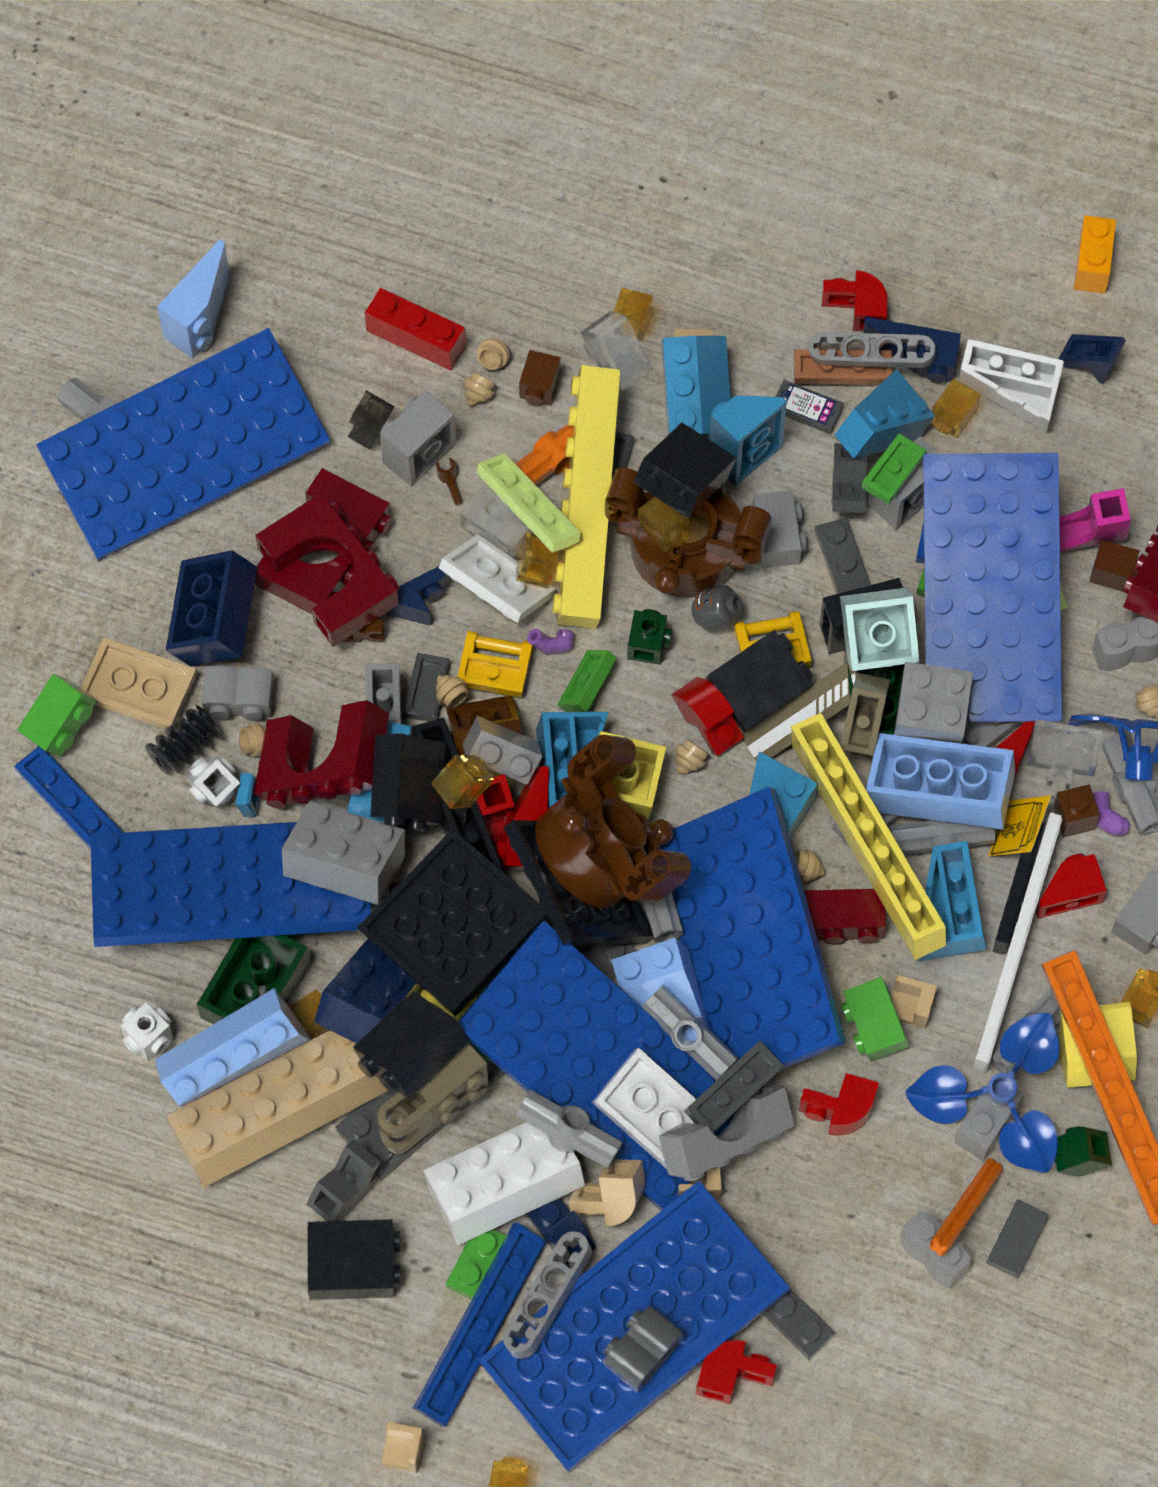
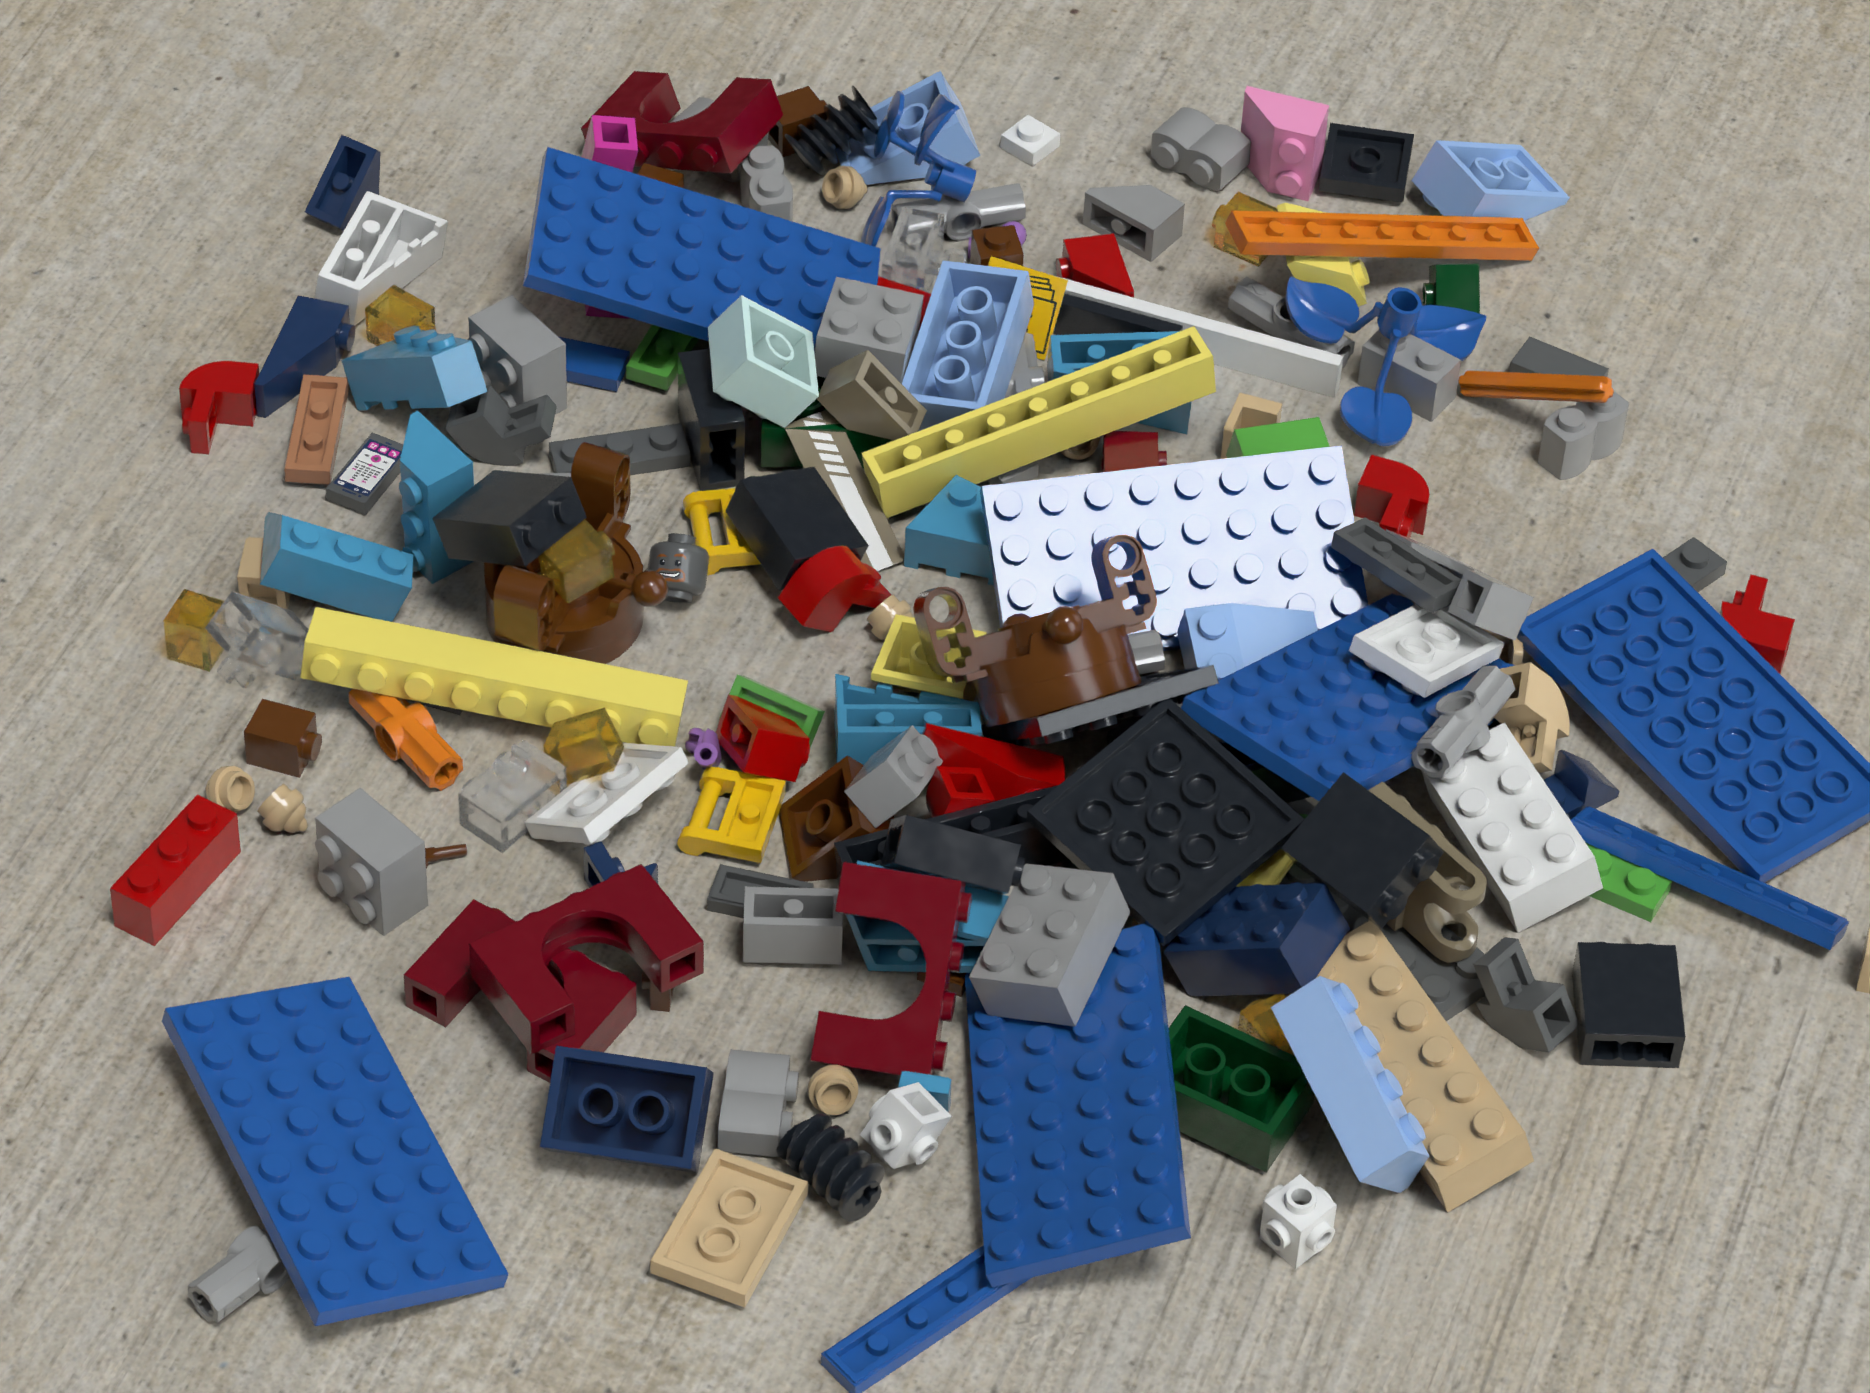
camera: 90 degrees left, 20 degrees down
bright green brick [17,674,97,757] -> none
light blue slope [157,239,230,358] -> none
clear smoke brick [348,390,395,449] -> none
clear yellow brick [431,754,494,809] -> none
tan plate [436,675,469,709] -> none
yellowish green plate [476,453,581,553] -> none
light grey beam [503,1231,592,1359] -> none
dark grey brick [603,1306,684,1393] -> none
dark green brick [627,609,672,665] -> none
light grey piece [642,985,738,1081] -> none
light grey beam [808,332,936,368] -> none
bright green plate [861,433,927,505] -> none
light orange brick [1073,215,1116,294] -> none
none -> red slope [716,694,810,782]

